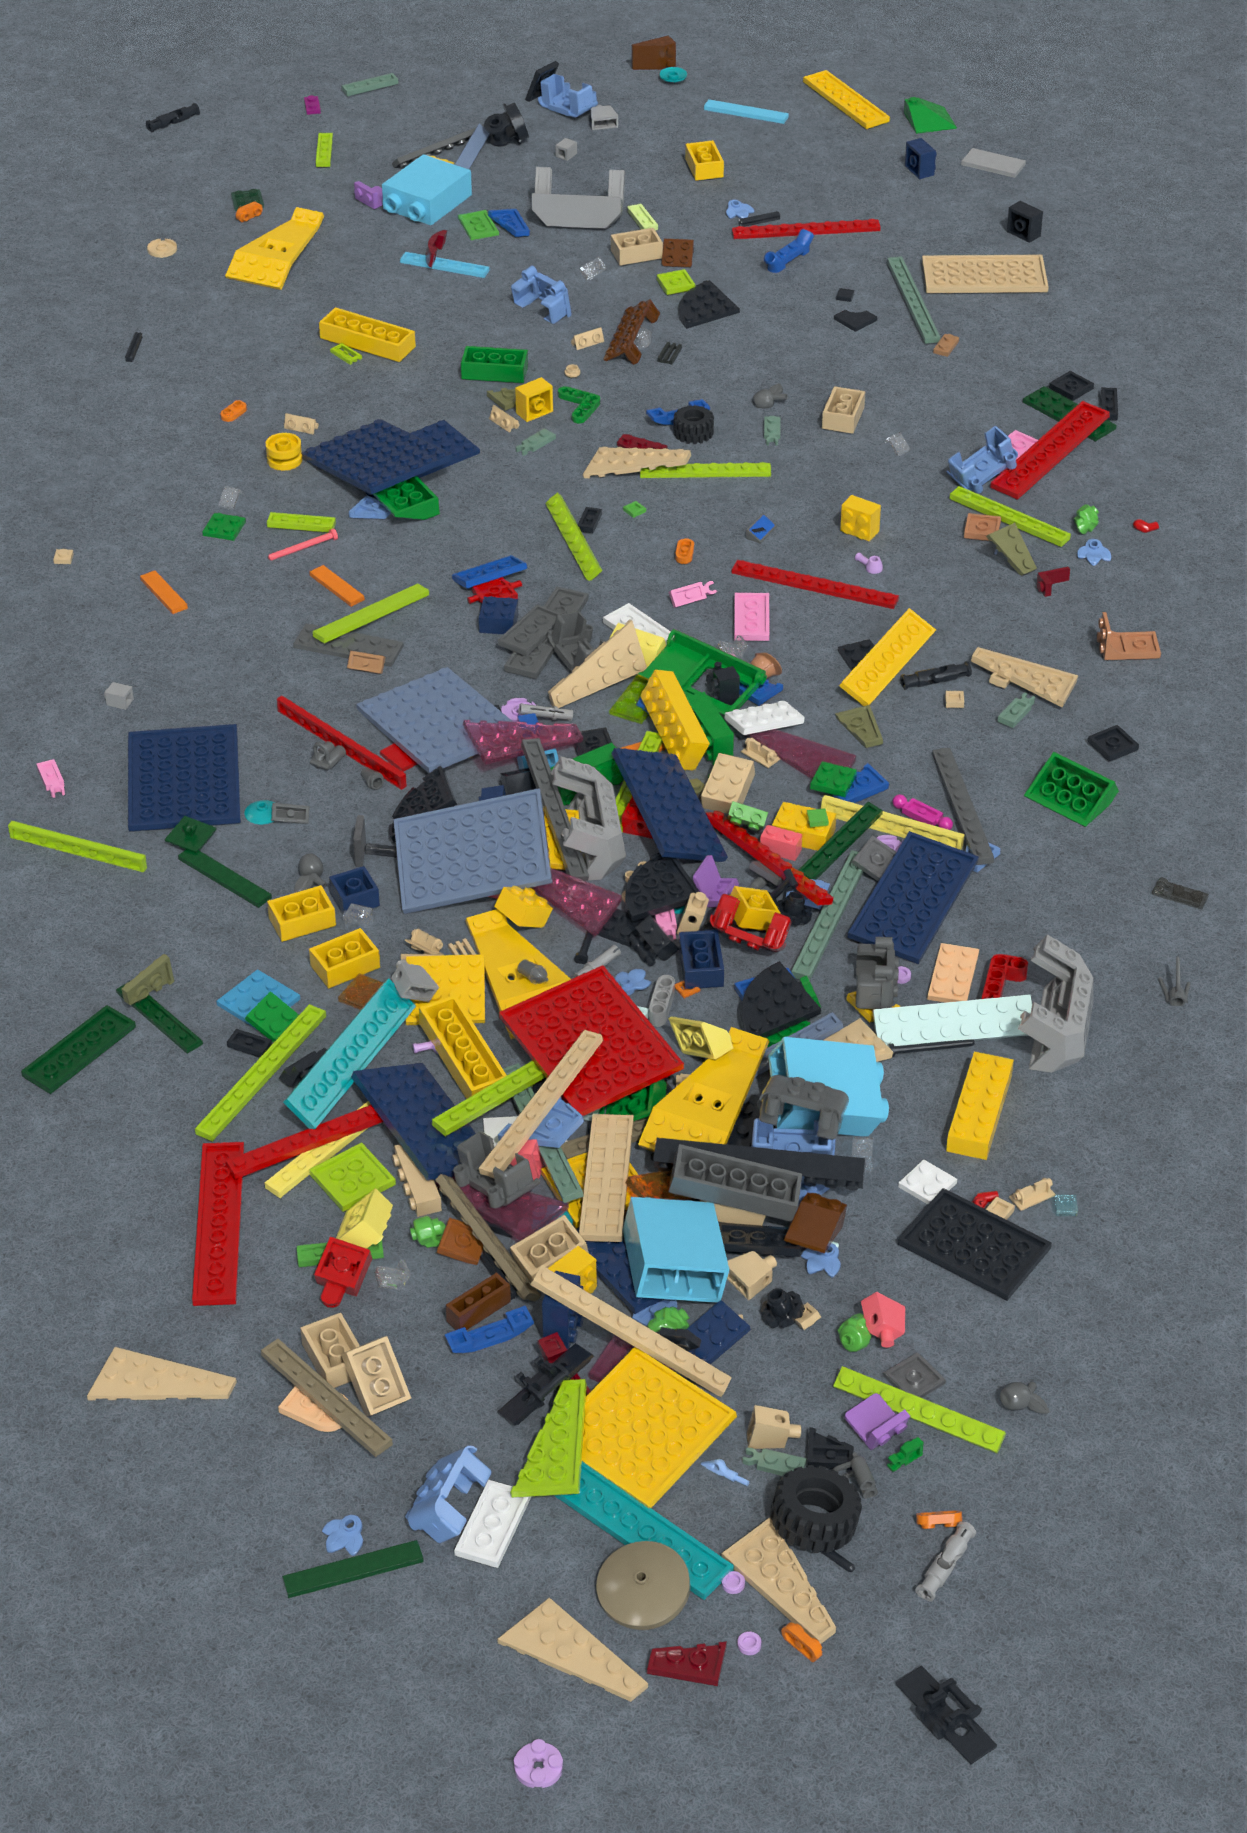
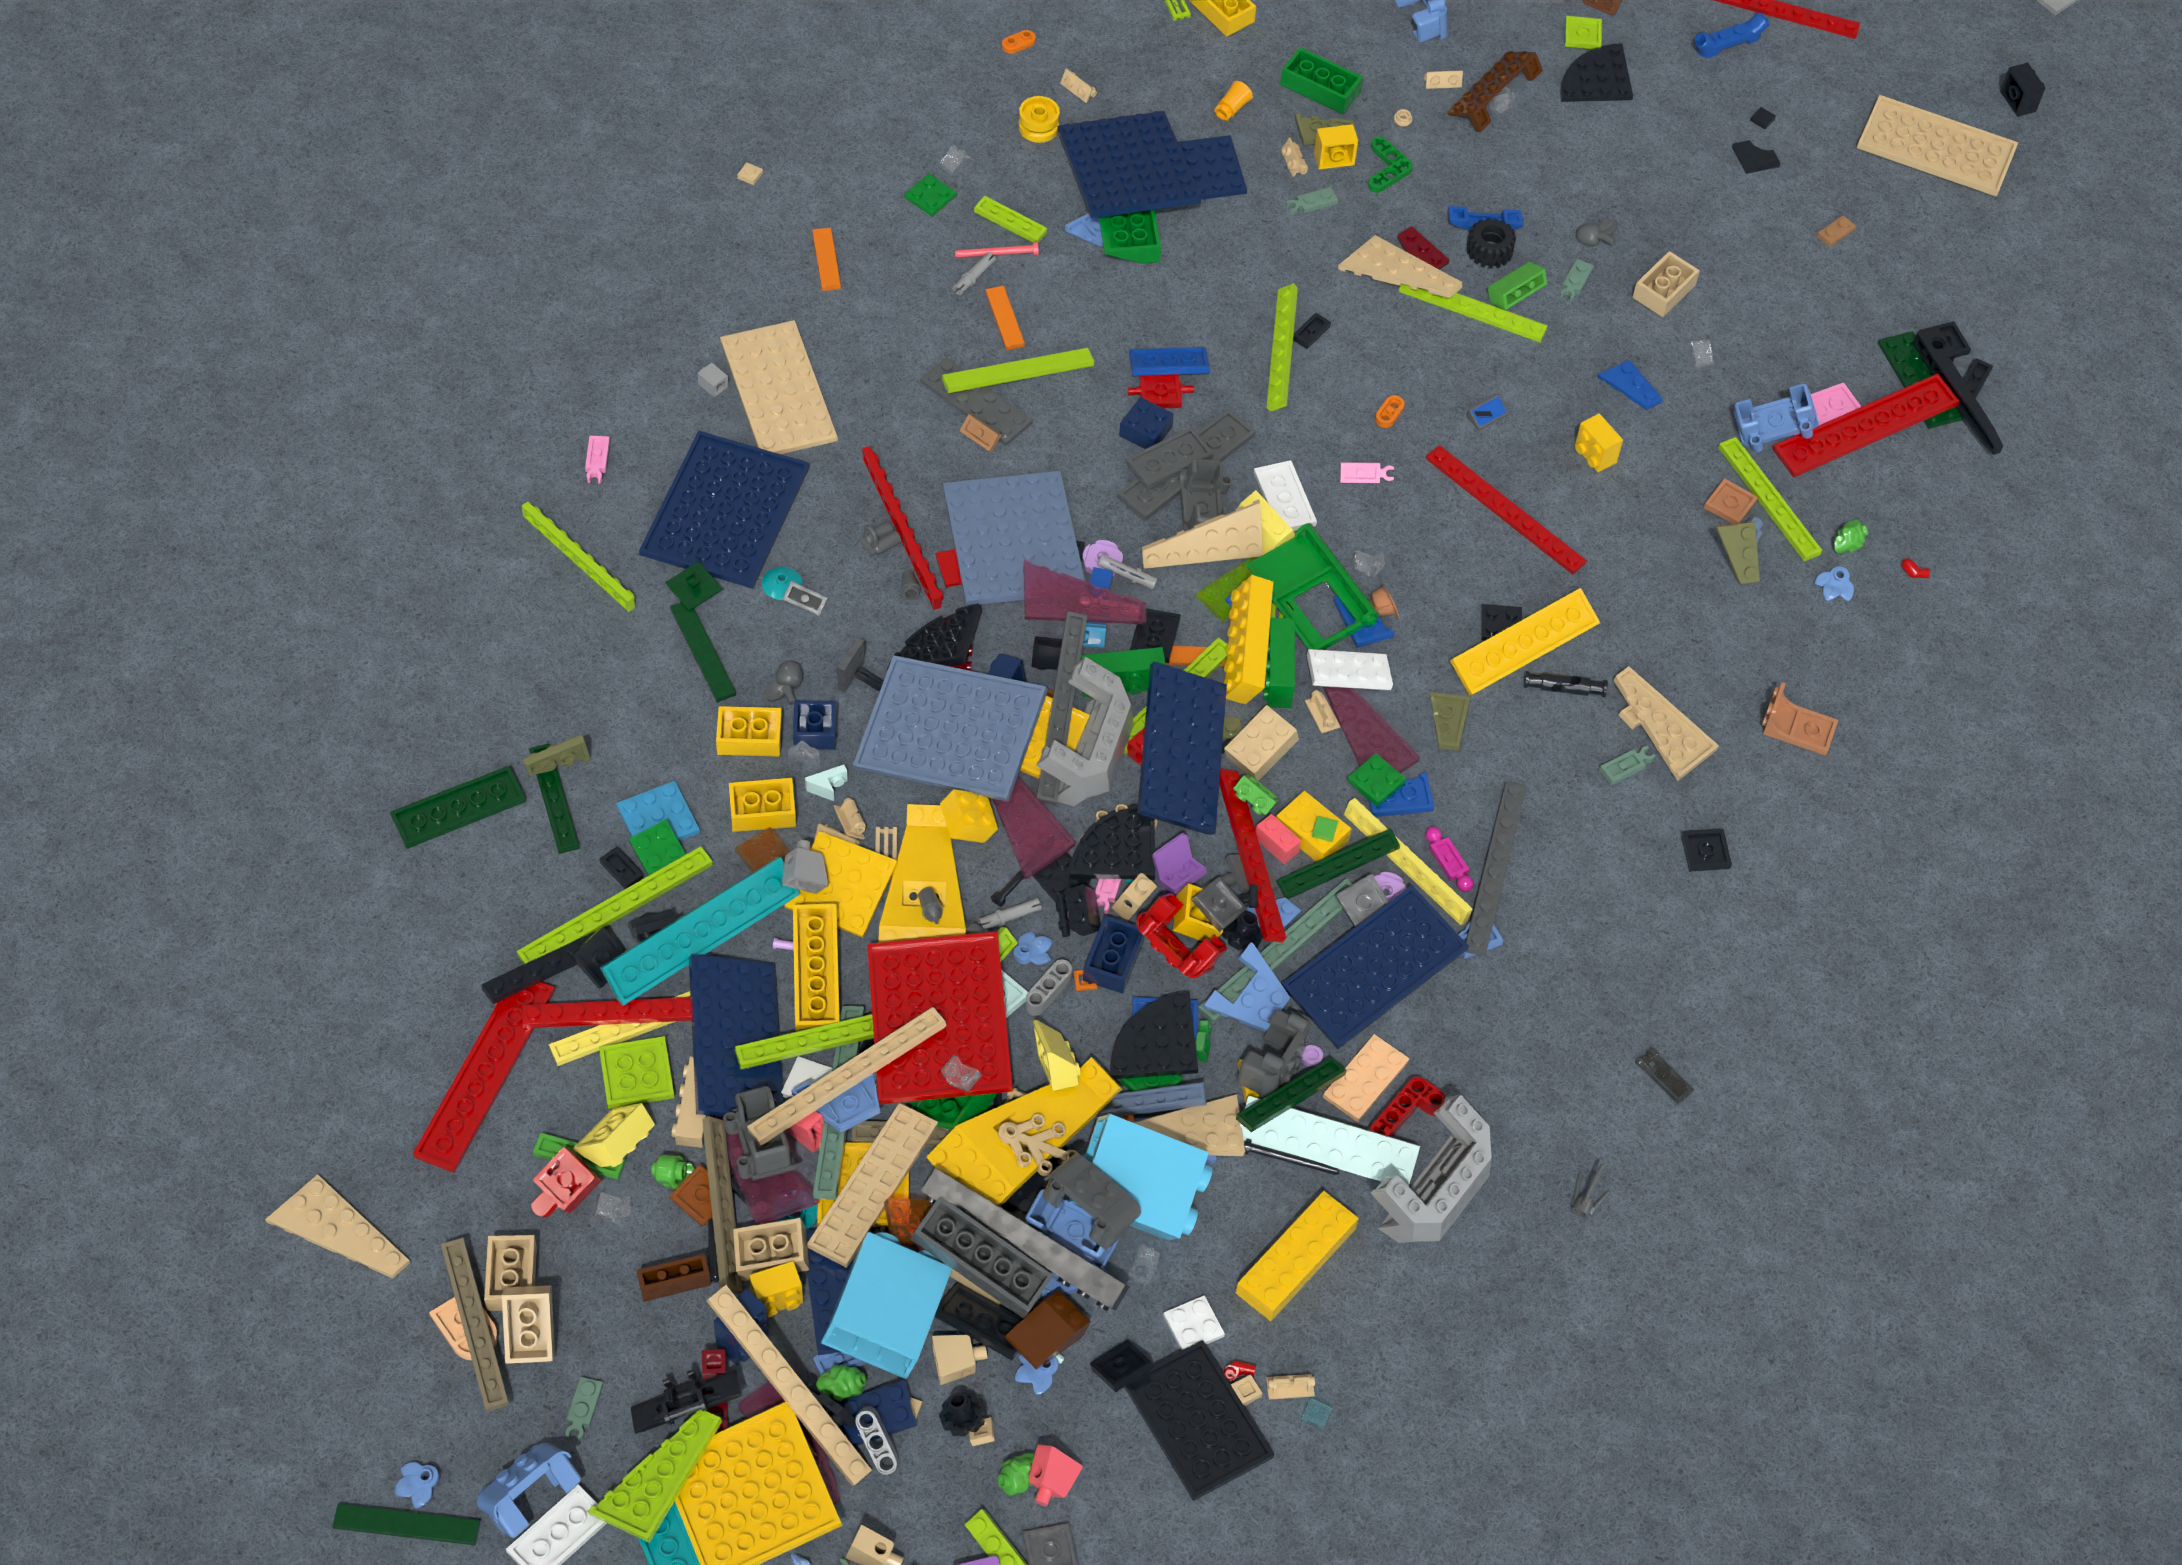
camera: 20 degrees right, 15 degrees up
blue slope [444,1306,534,1353] -> none
bright green tile [623,501,646,518] -> none
pearl dark grey tile [658,342,682,365] -> none
black brick [711,662,740,705] -> none
bright pink plate [734,593,769,641] -> none
lavender bar [855,553,883,574] -> none
sand green plate [887,256,940,344] -> none
tan plate [945,691,964,708] -> none
green slope [1024,752,1119,827] -> none
dark red bracket [1037,566,1070,597] -> none
none -> black plate [482,931,596,1004]
none -> sand green plate [565,1377,603,1442]
none -> black plate [570,927,625,989]
none -> tan plate [720,320,838,455]
none -> light aqua slope [805,765,847,801]
none -> light grey beam [856,1406,899,1475]
none -> clear bracket [941,1055,981,1092]
none -> light grey pin [952,252,996,296]
none -> tan plant [998,1114,1079,1176]
none -> black plate [1090,1340,1153,1393]
none -> flat silver tile [1191,876,1248,932]
none -> medium blue wing [1202,942,1290,1032]
none -> light orange plant [1214,81,1253,121]
none -> dark green tile [1236,1057,1347,1133]
none -> bright green brick [1488,261,1547,310]
none -> blue wing [1598,360,1663,410]
none -> black piece [1913,327,2003,455]

